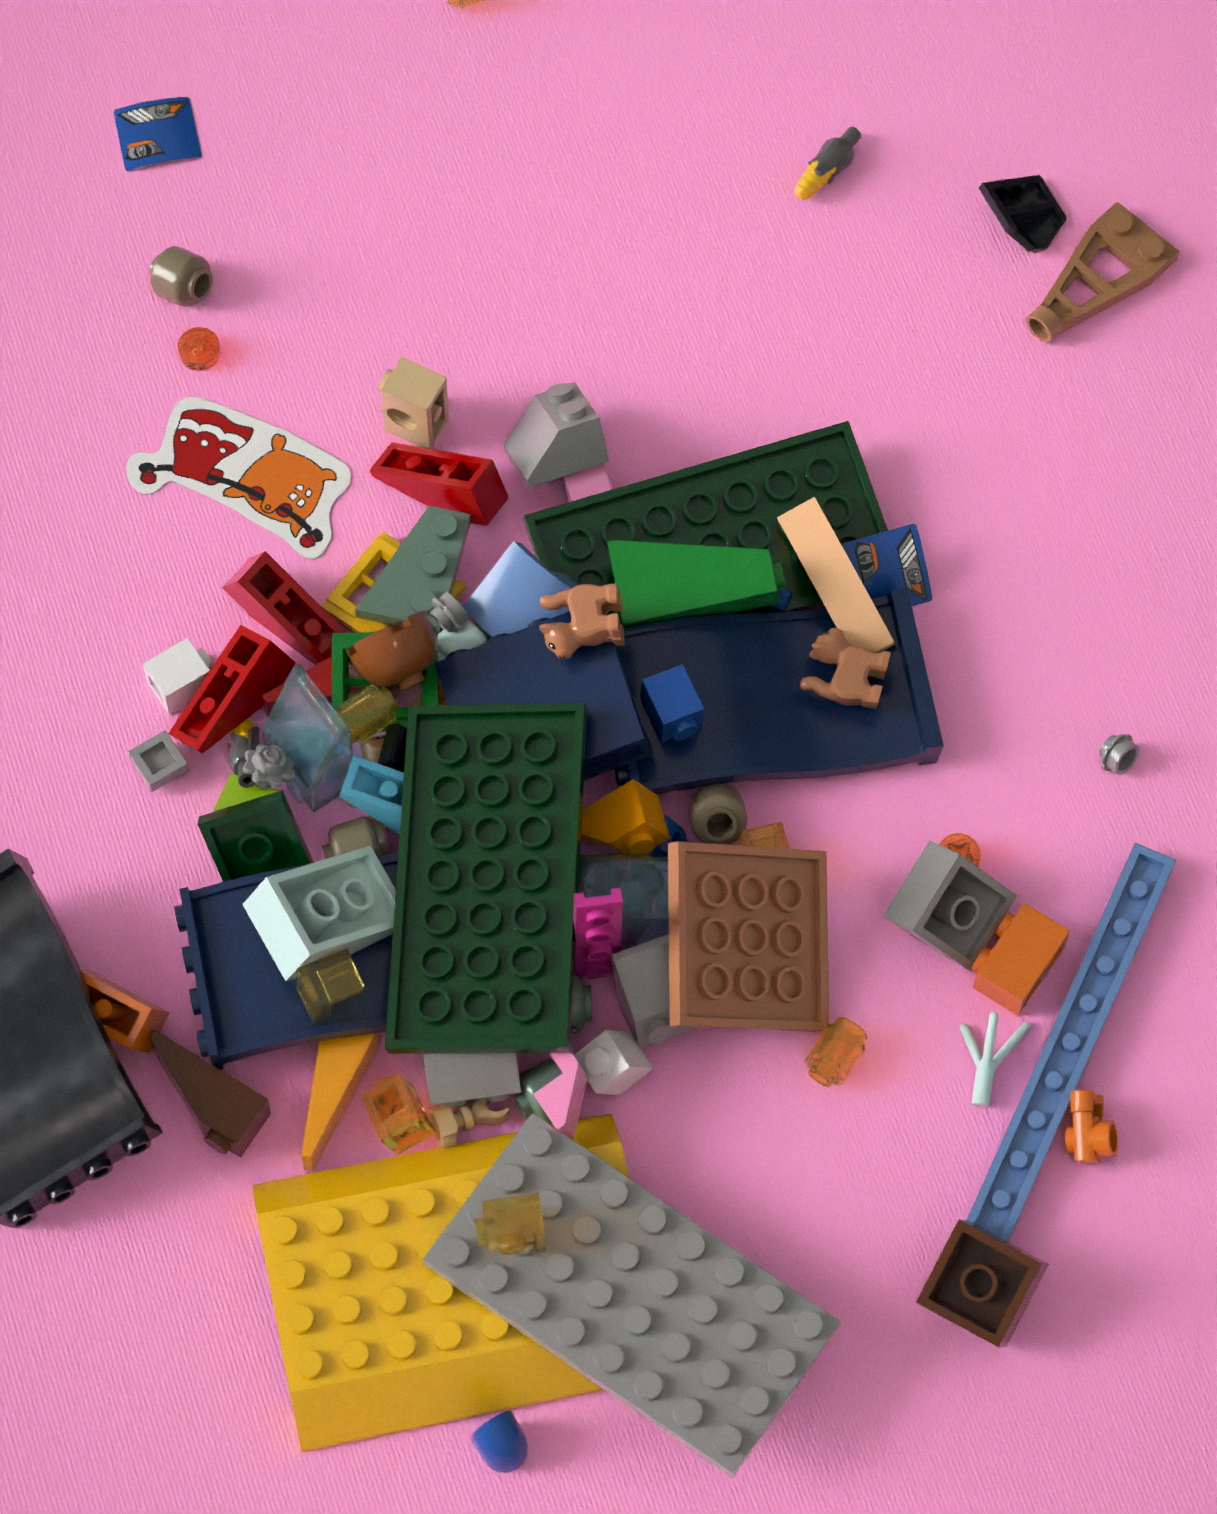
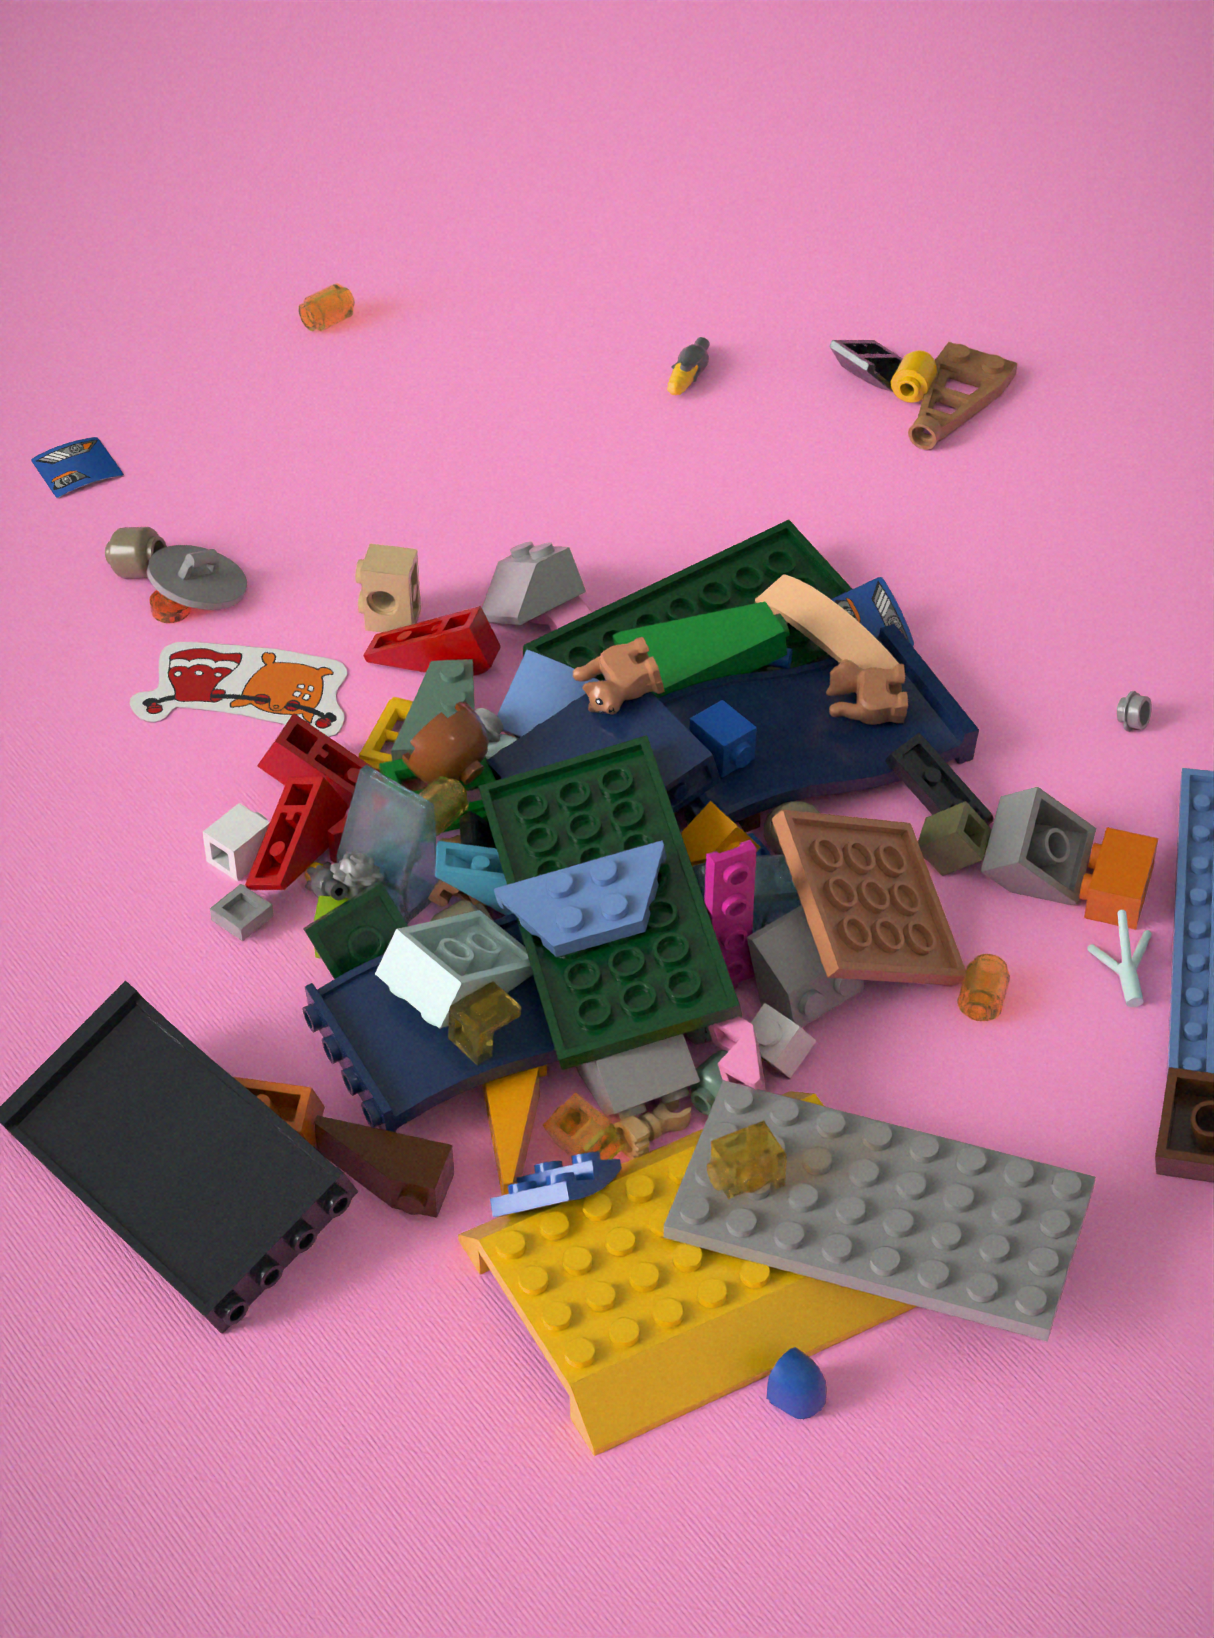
camera: 15 degrees left, 20 degrees down
none -> light grey shield [147,545,247,610]
none -> slope [490,1152,622,1217]
none -> medium blue wing [494,840,667,957]
none -> black hinge [885,732,994,825]
none -> yellow brick [891,350,937,403]
none -> olive brick [918,801,992,876]

